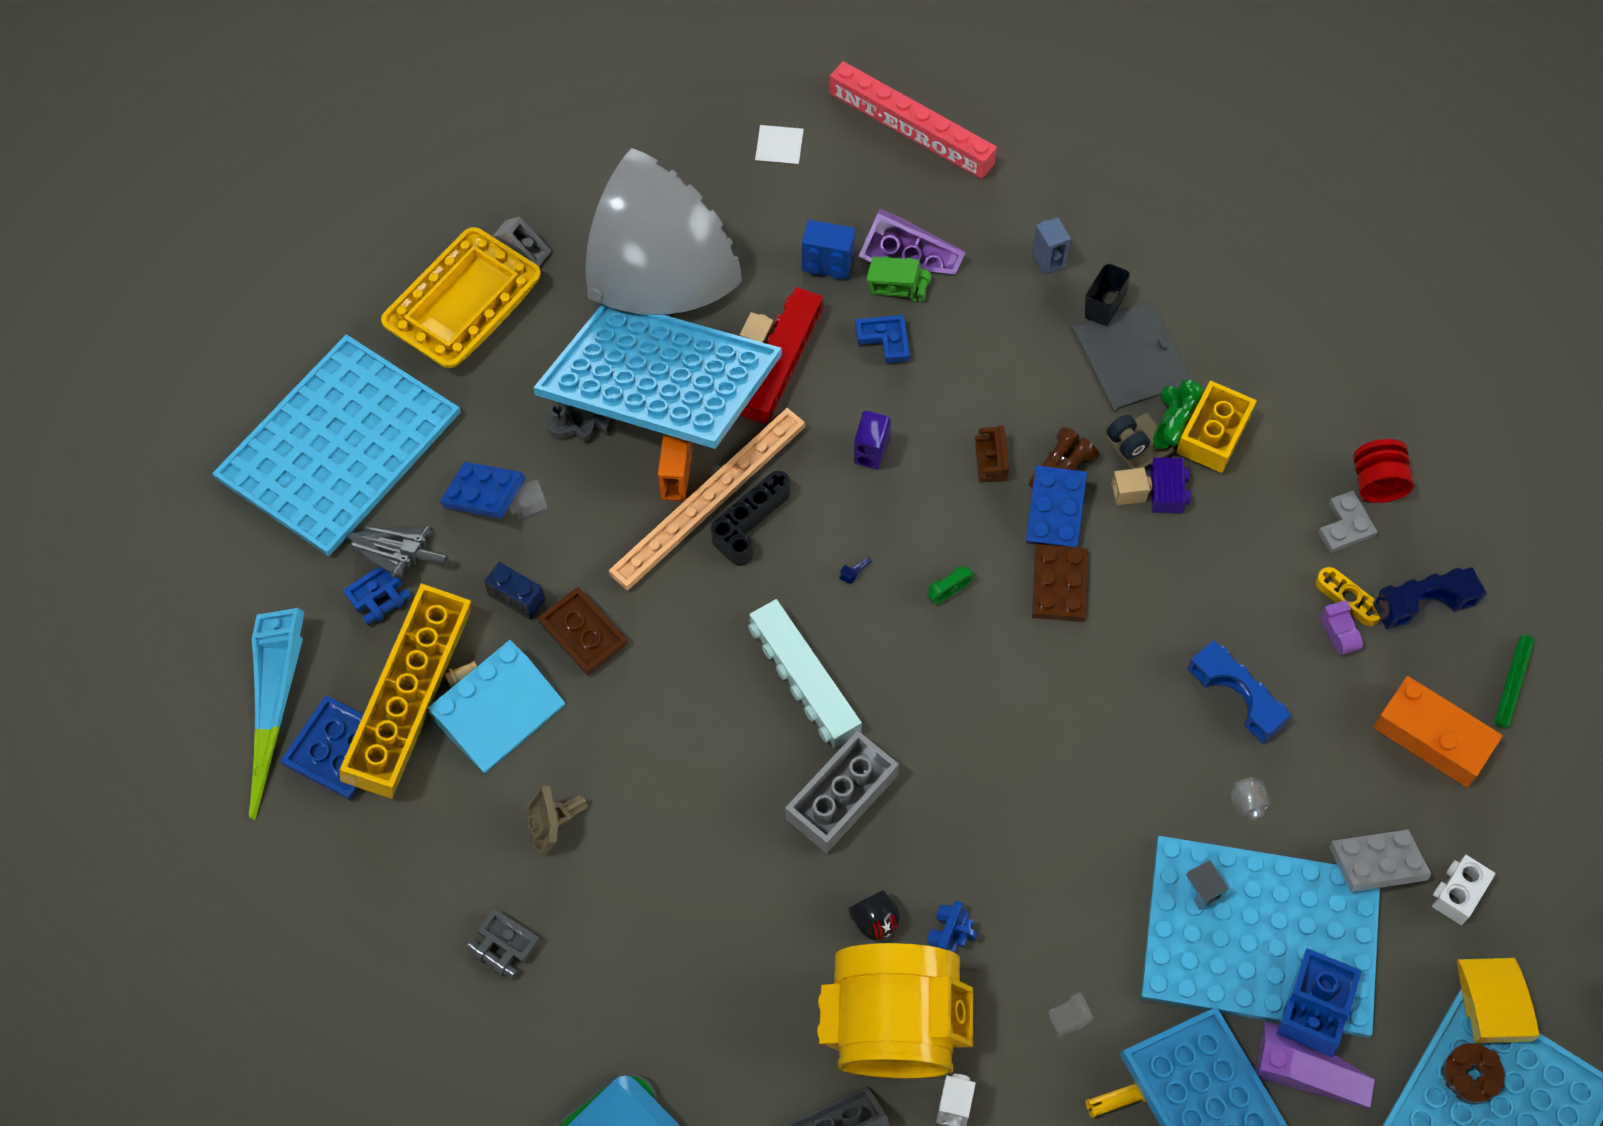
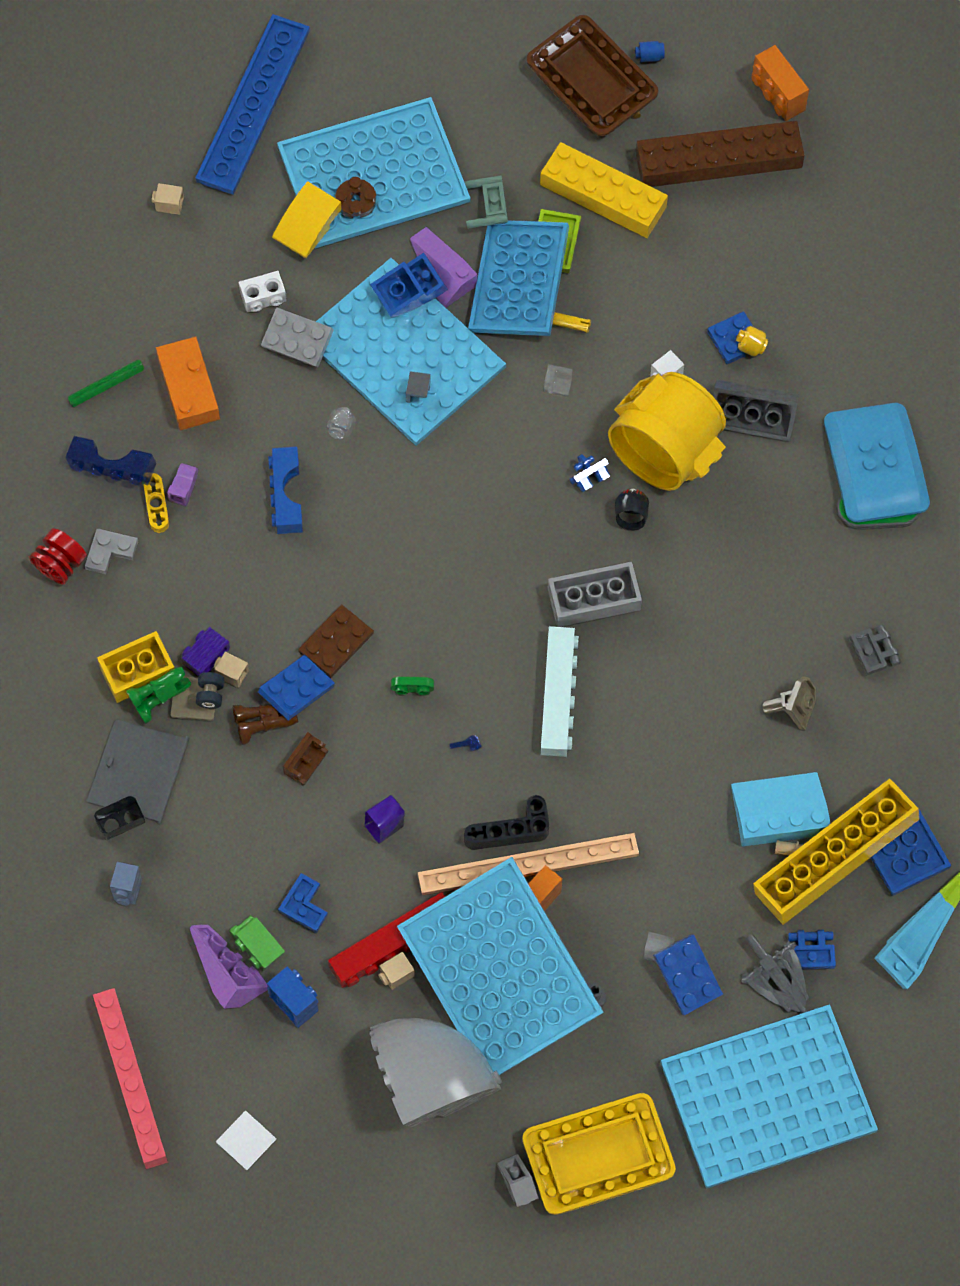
camera: 145 degrees left, 5 degrees up
dark blue brick [484,562,545,620] -> none
reddish brown plate [537,587,628,676] -> none

